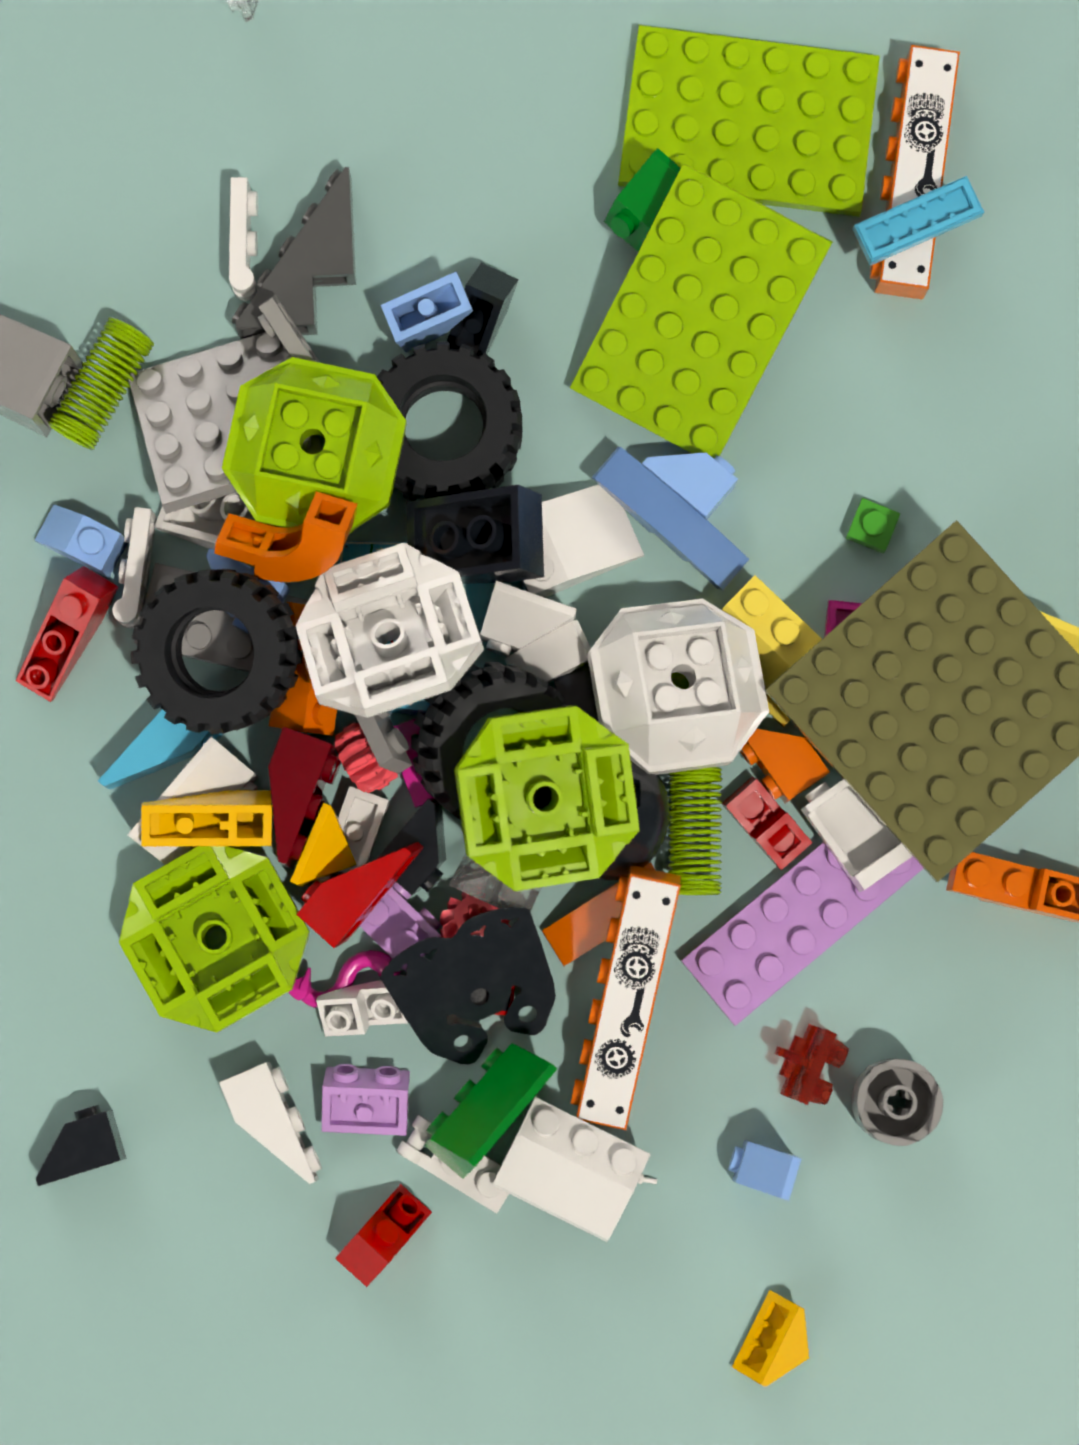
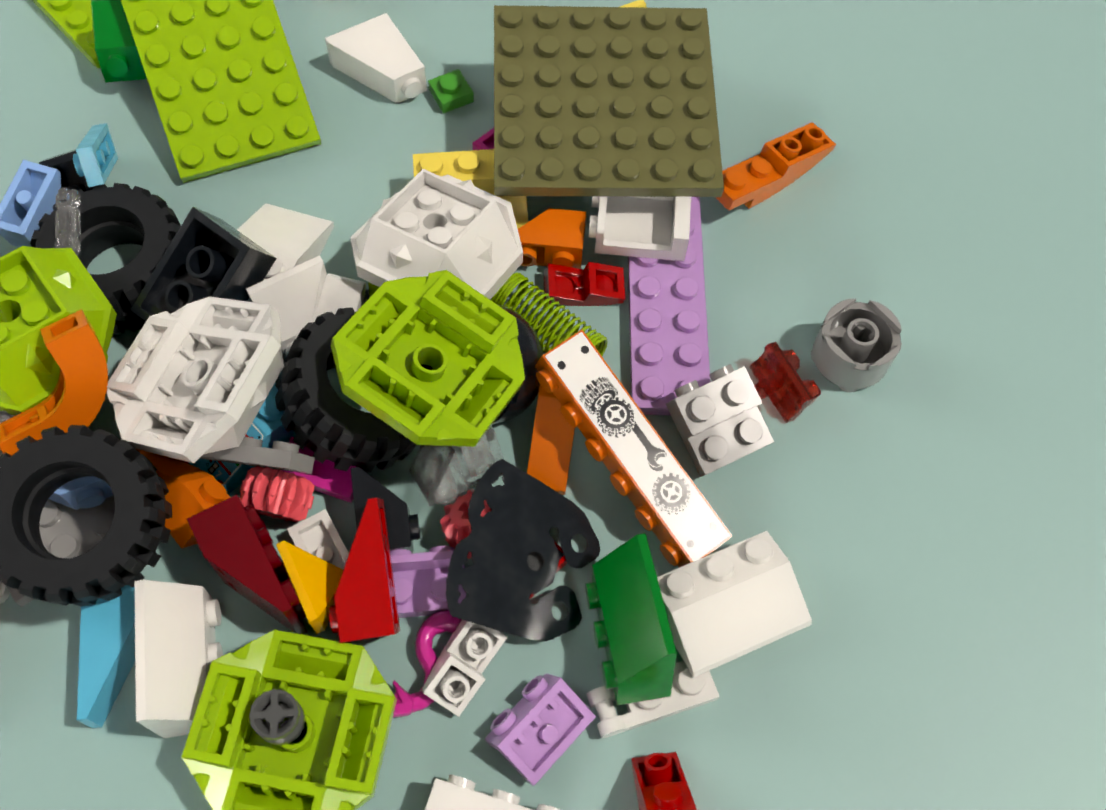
camera: 50 degrees left, 20 degrees down
yellow slope [141,790,272,846] -> none
medium blue slope [592,447,749,590] -> none
light blue slope [642,452,738,519] -> none
light blue slope [728,1140,801,1201] -> none
yellow slope [732,1290,809,1387] -> none
none -> clear axle [55,187,81,256]
none -> medium azure plate [73,123,118,187]
none -> dark grey wheel [249,689,305,745]
none -> white slope [325,13,427,104]
none -> plate [666,364,774,477]

